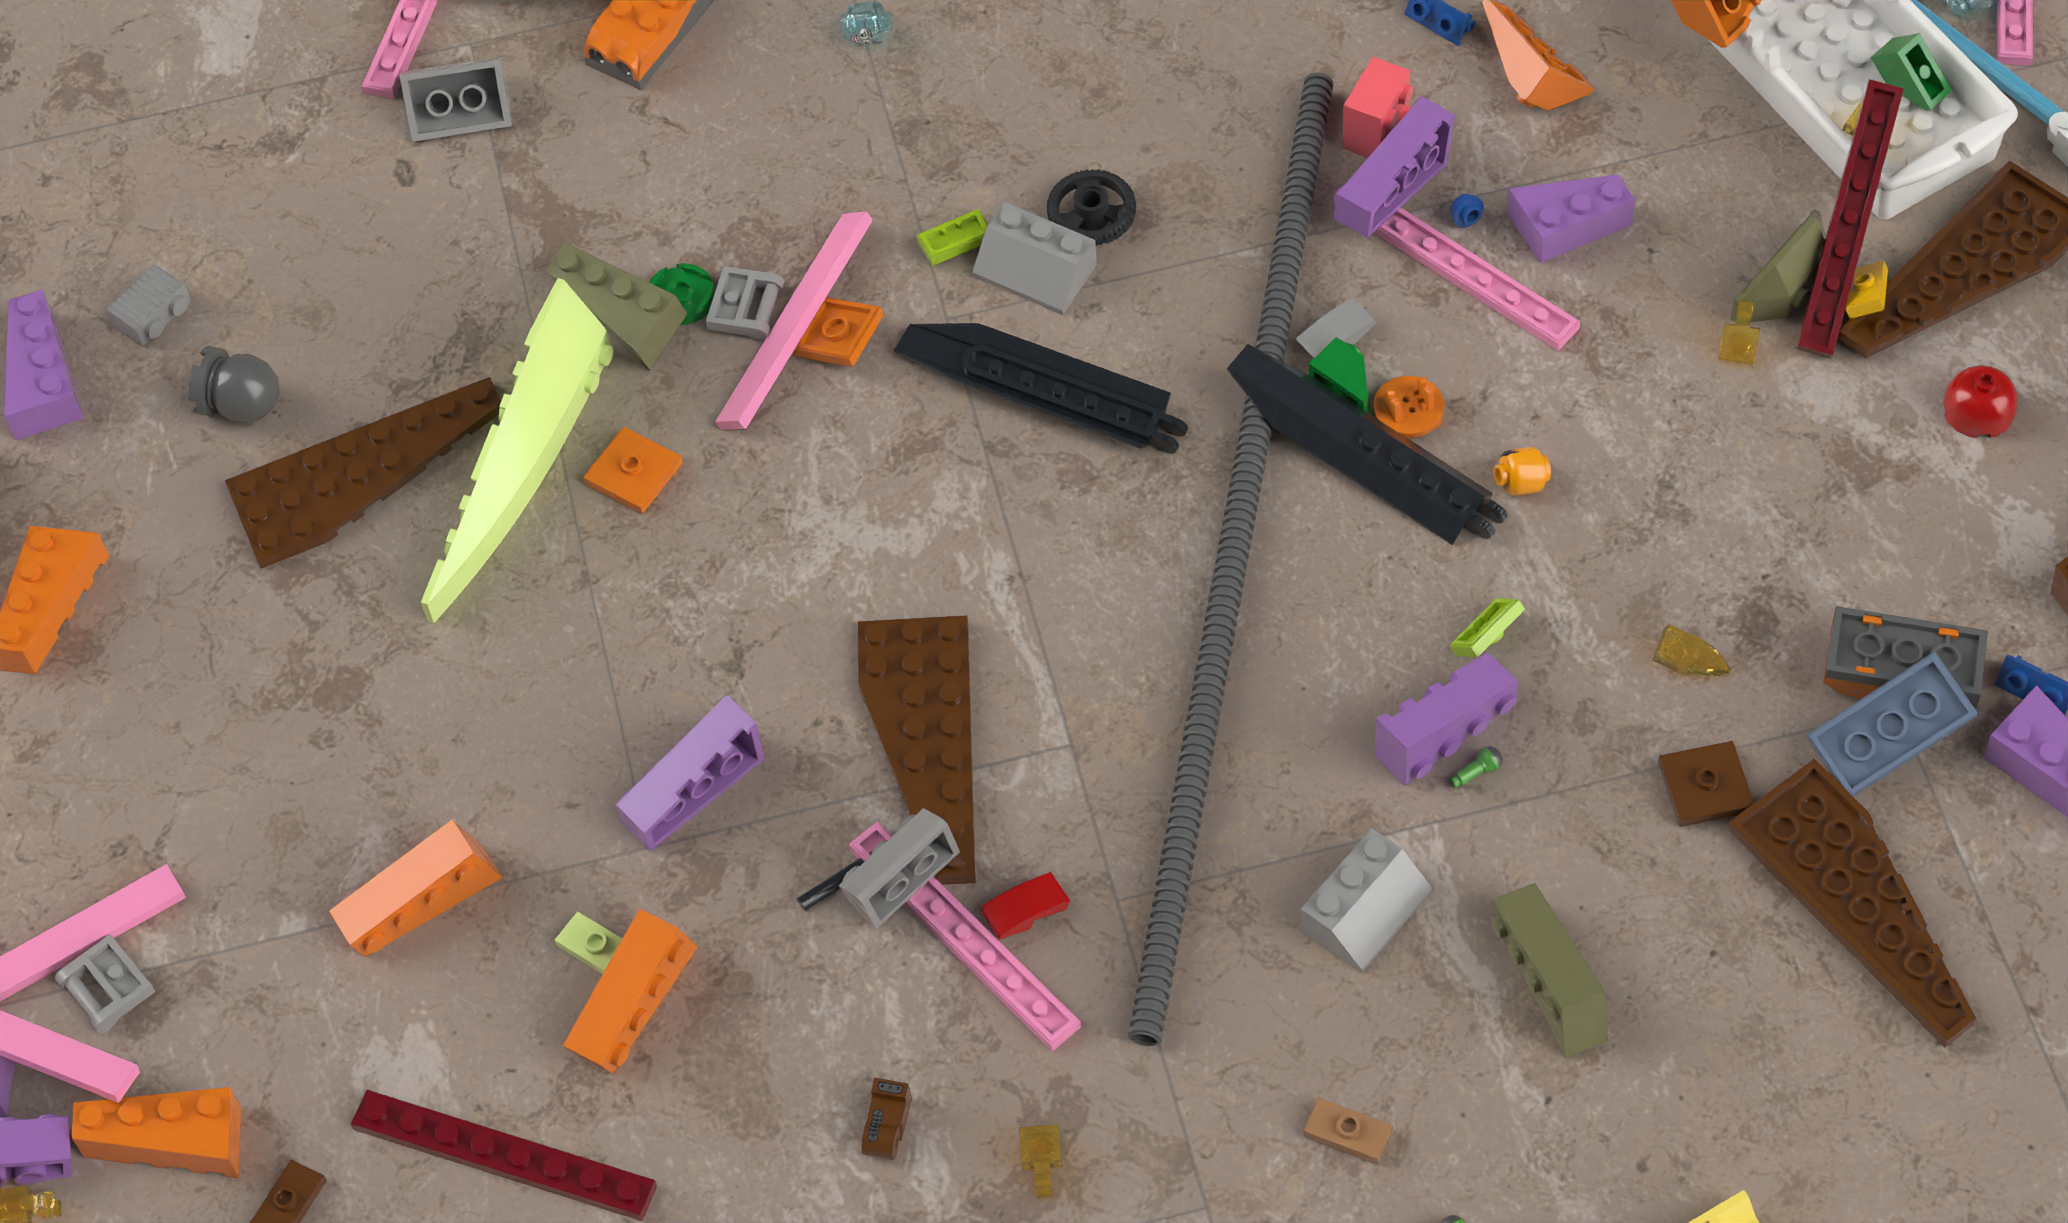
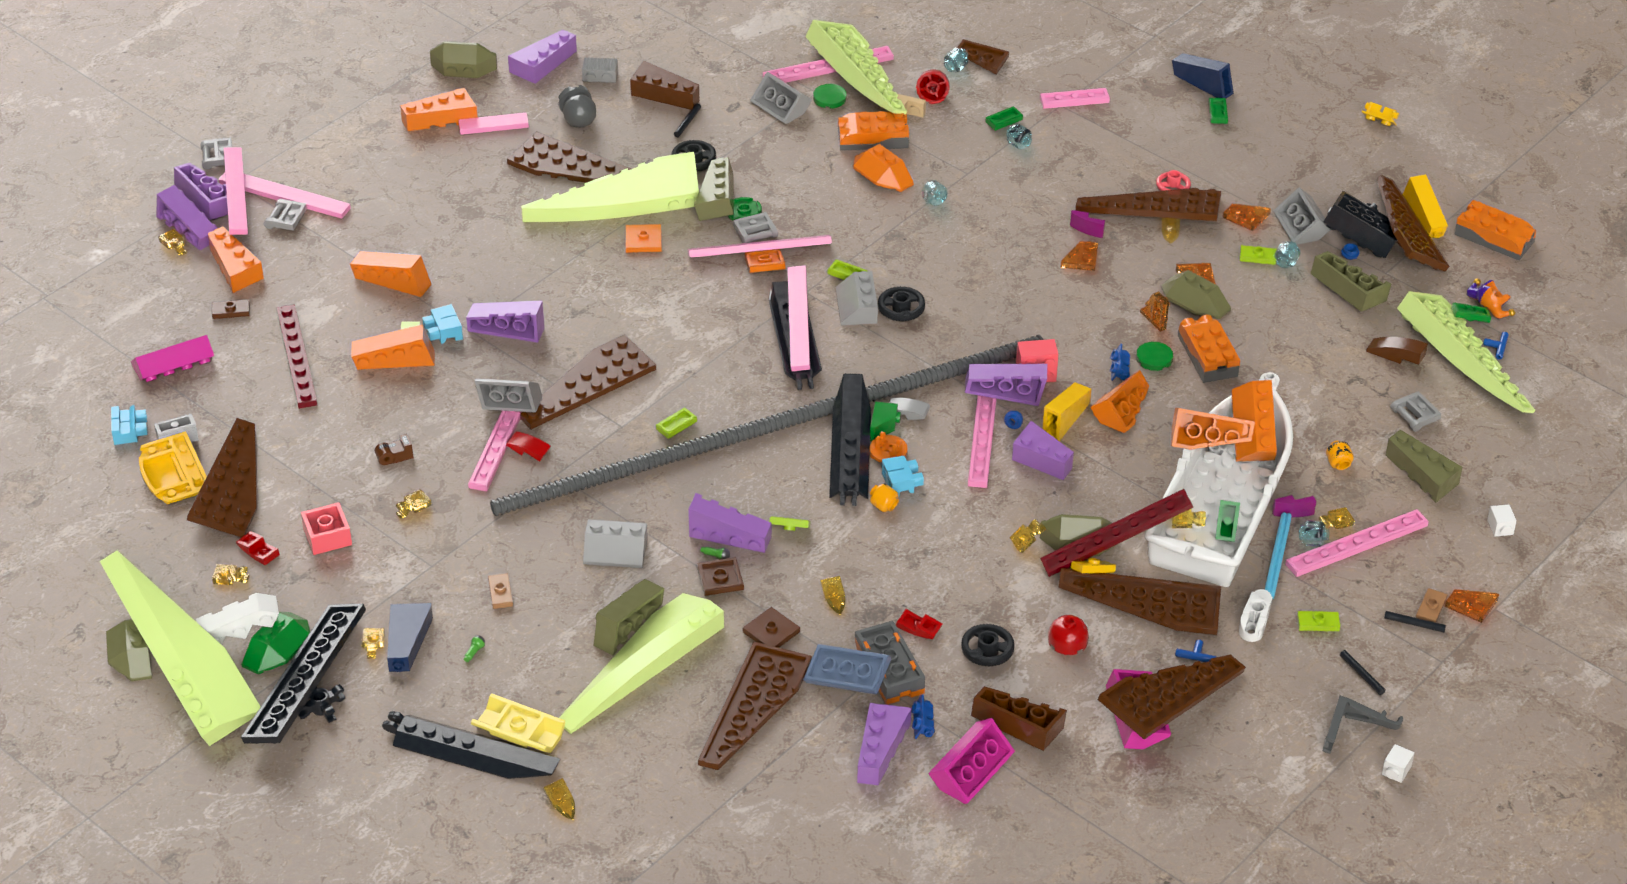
camera: 50 degrees right, 15 degrees down
none -> medium azure hips [422,304,463,344]
none -> bright pink tile [458,113,529,135]
none -> yellowish green wedge [559,593,724,734]
none -> reddish brown wedge [630,60,700,110]
none -> lime plate [656,407,697,439]
none -> black wheel [671,140,716,172]
none -> black bar [674,103,701,138]
none -> reddish brown plate [697,557,744,596]
none -> bright pink tile [788,265,810,371]
none -> green tile [813,84,847,109]
none -> orange wedge [853,144,914,192]
none -> medium azure hips [882,456,924,496]
none -> red slope [896,609,943,639]
none -> black wheel [961,624,1015,667]
none -> yellow slope [1042,382,1092,441]

